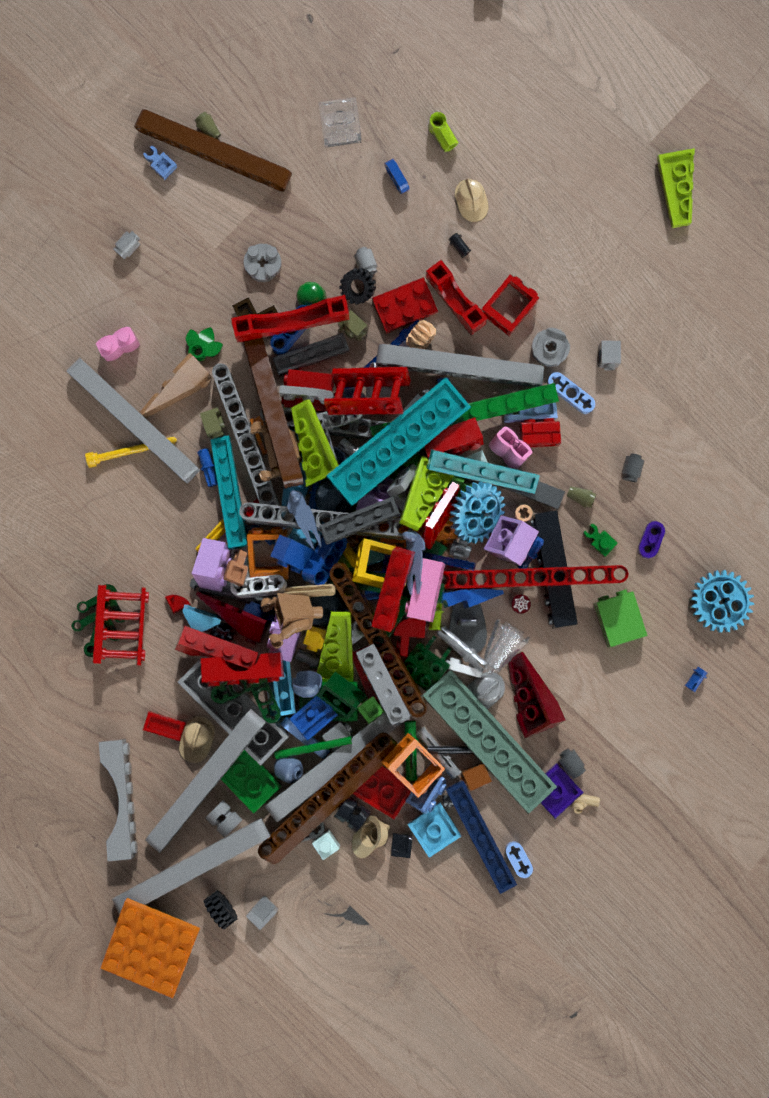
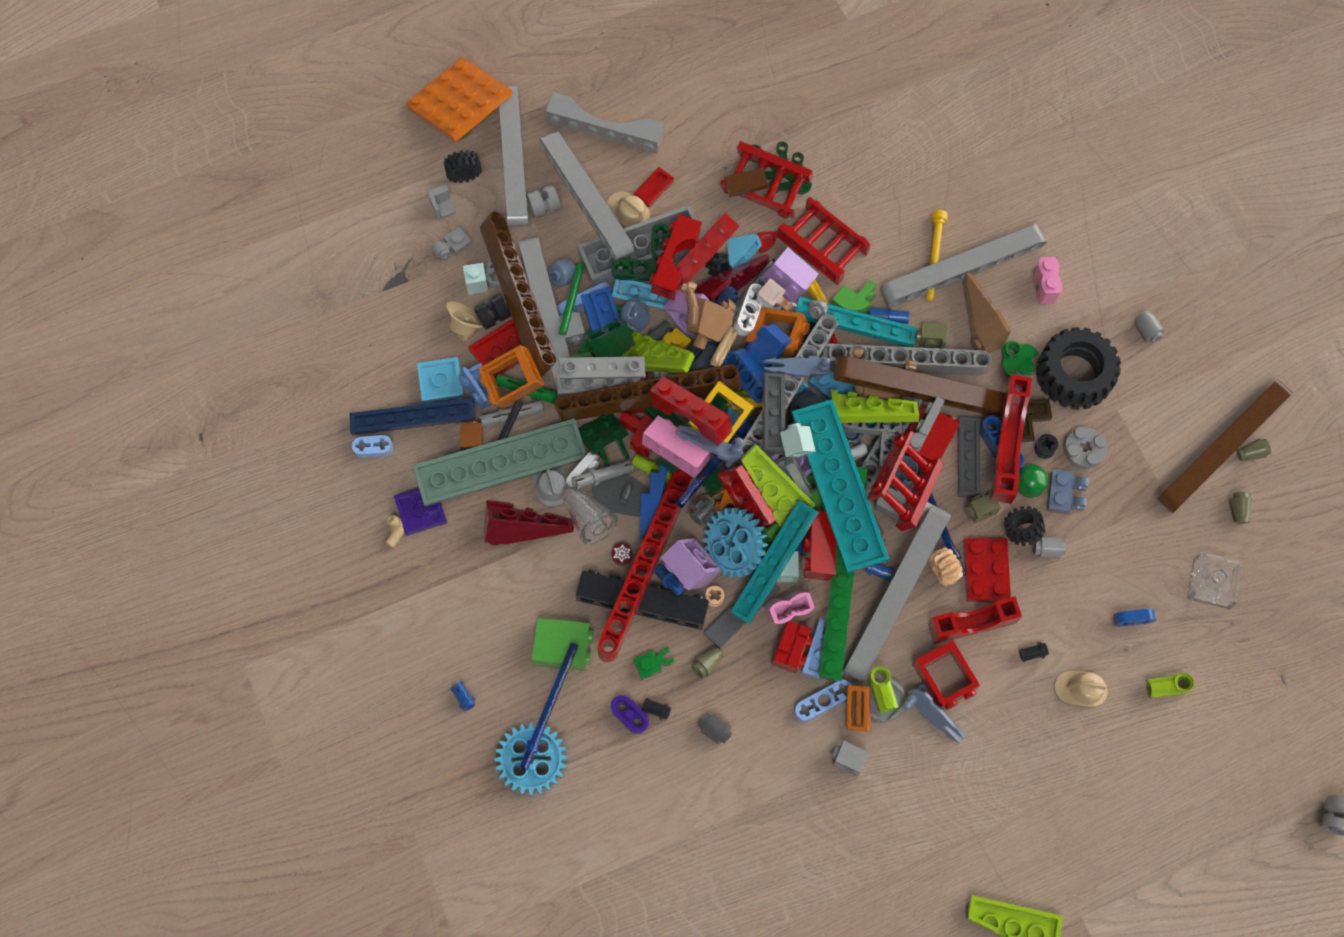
camera: 110 degrees right, 15 degrees down
medium blue plate [143,146,177,180] -> none
green plate [221,750,282,814] -> none
black panel [391,833,413,858] -> none
dark grey brick [558,748,586,779] -> none
none -> light grey plate [432,227,472,261]
none -> clear blue bar [519,643,579,770]
none -> black pin [642,698,671,721]
none -> reddish brown tile [724,168,768,197]
none -> red fence [777,196,871,285]
none -> light aqua brick [780,423,815,458]
none -> light grey plate [808,299,828,319]
none -> bright green brick [831,280,876,314]
none -> orange tile [847,685,871,732]
none -> lime piece [867,666,898,713]
none -> sand blue piece [903,683,966,743]
none -> black wheel [1034,434,1058,459]
none -> black tyre [1036,327,1121,410]
none -> sand blue plate [1047,469,1089,514]
none -> olive cone [1230,492,1253,524]

